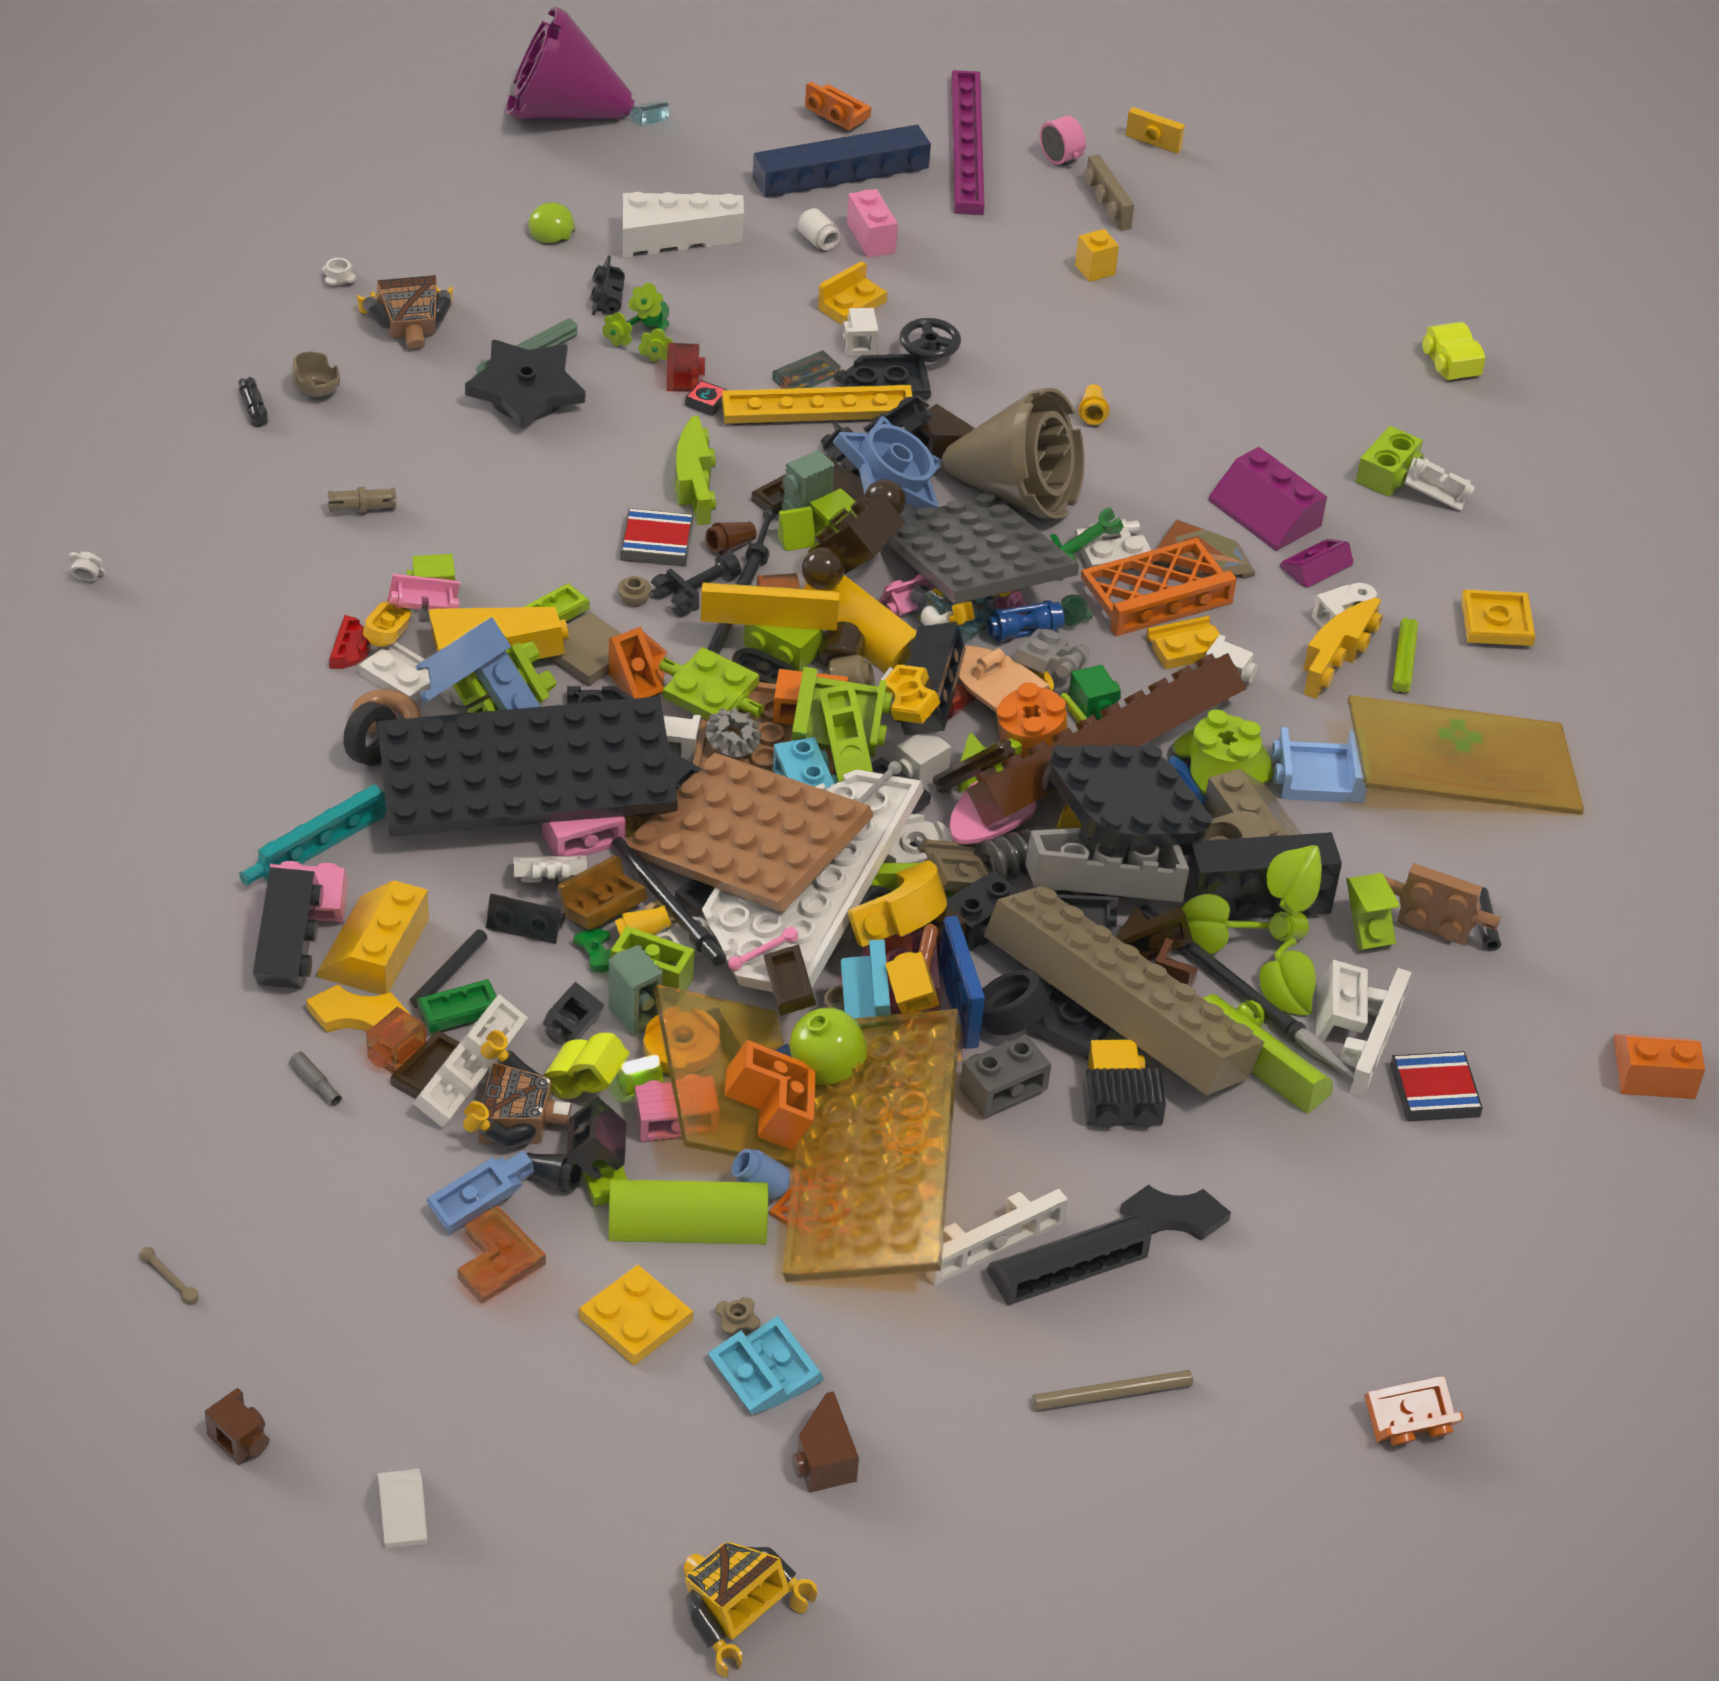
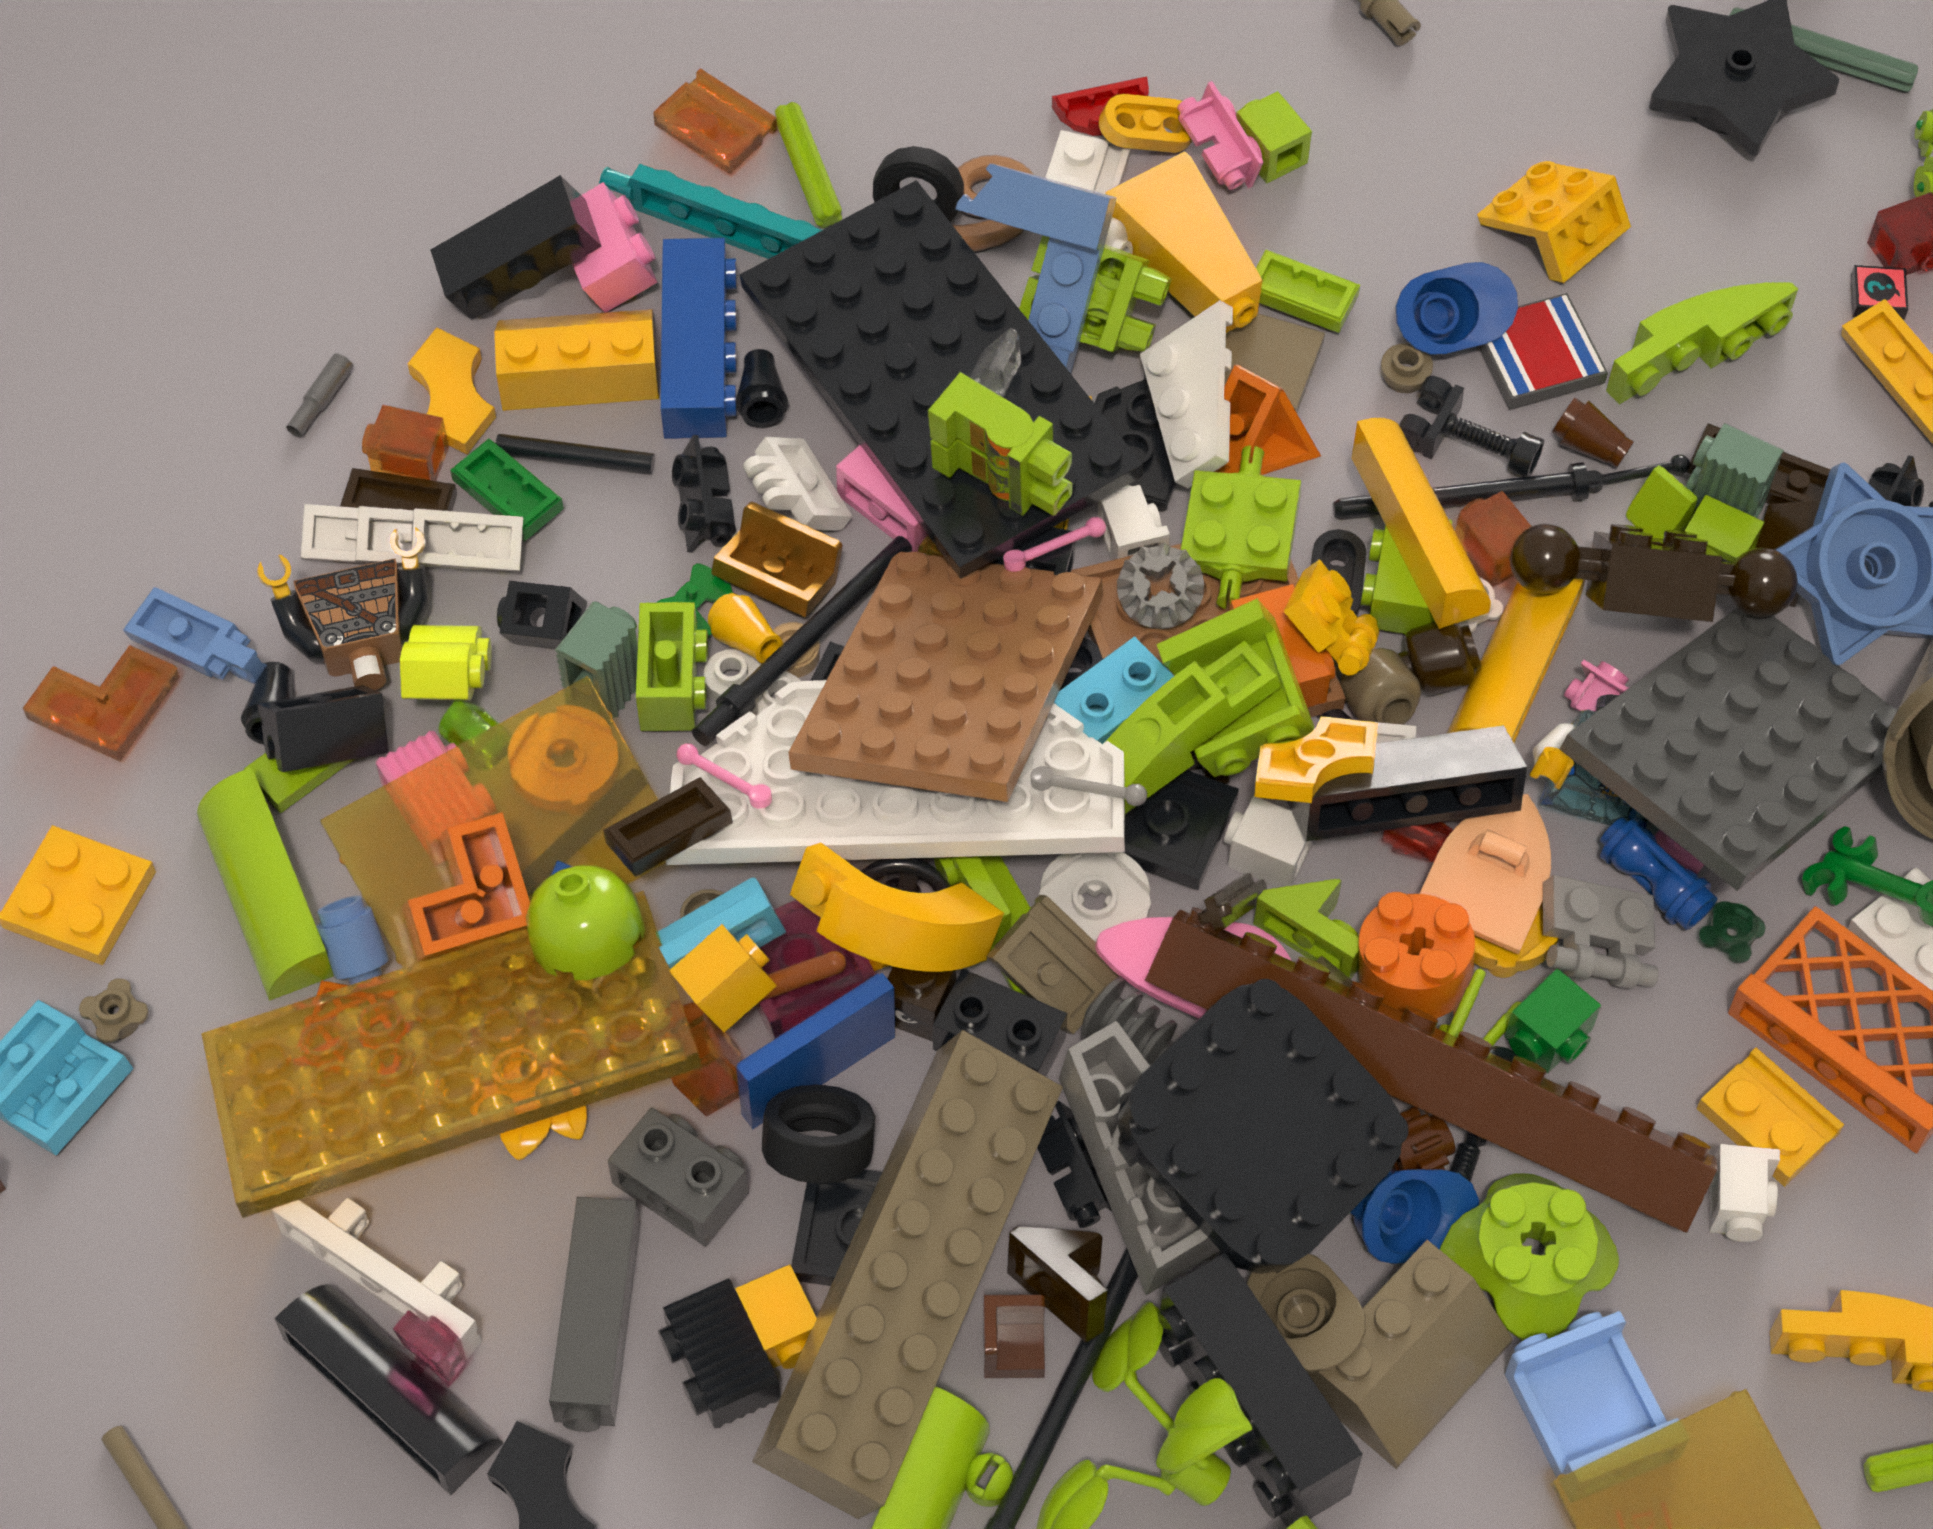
camera: 70 degrees right, 15 degrees up
none -> clear pink plate [392,1310,465,1388]
none -> dark grey brick [549,1196,640,1432]
none -> clear orange plate [653,68,777,174]
none -> blue brick [660,238,737,439]
none -> black cone [736,349,788,427]
none -> lime axle [775,102,842,228]
none -> lime hips [928,372,1073,516]
none -> clear slope [969,328,1021,397]
none -> bright pink hinge [1003,517,1106,572]
none -> white wing [1140,300,1233,488]
none -> yellow plate [1284,559,1379,675]
none -> blue piece [1396,262,1518,355]
none -> yellow bracket [1477,161,1631,283]

